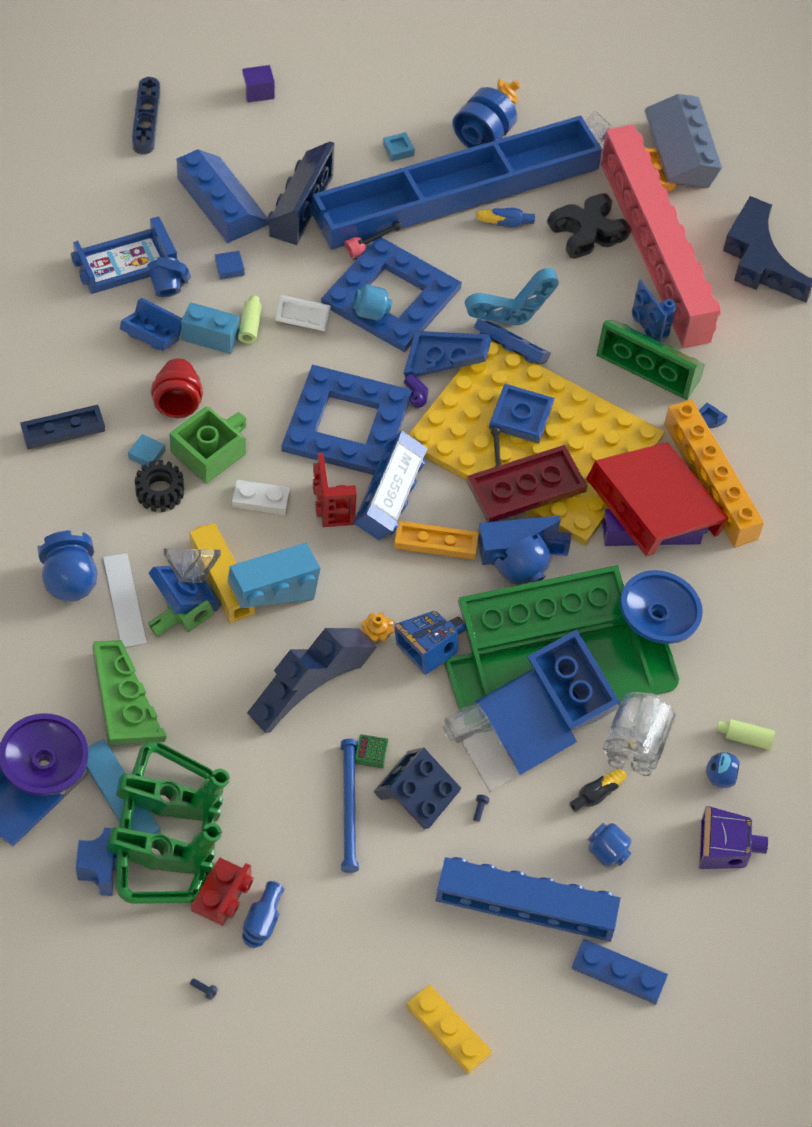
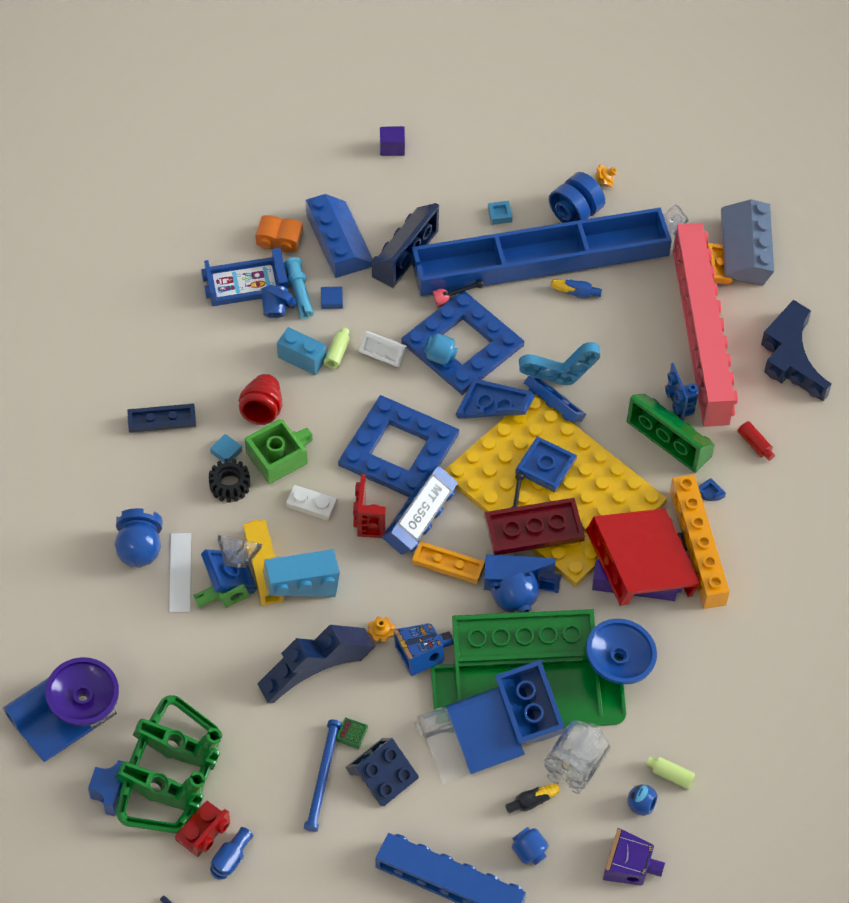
camera: 15 degrees right, 0 degrees up
dark azure tile [86,739,161,834] -> none
bright green wing [92,640,167,745] -> none
blue bracket [119,298,182,351] -> none
dark blue beam [132,77,161,155] -> none
dark purple arm [404,374,429,408] -> none
dark blue piece [473,794,490,822] -> none
black piece [547,193,631,259] -> none
none -> orange brick [255,215,304,253]
none -> medium azure pin [284,257,314,319]
none -> red cylinder [737,421,775,461]

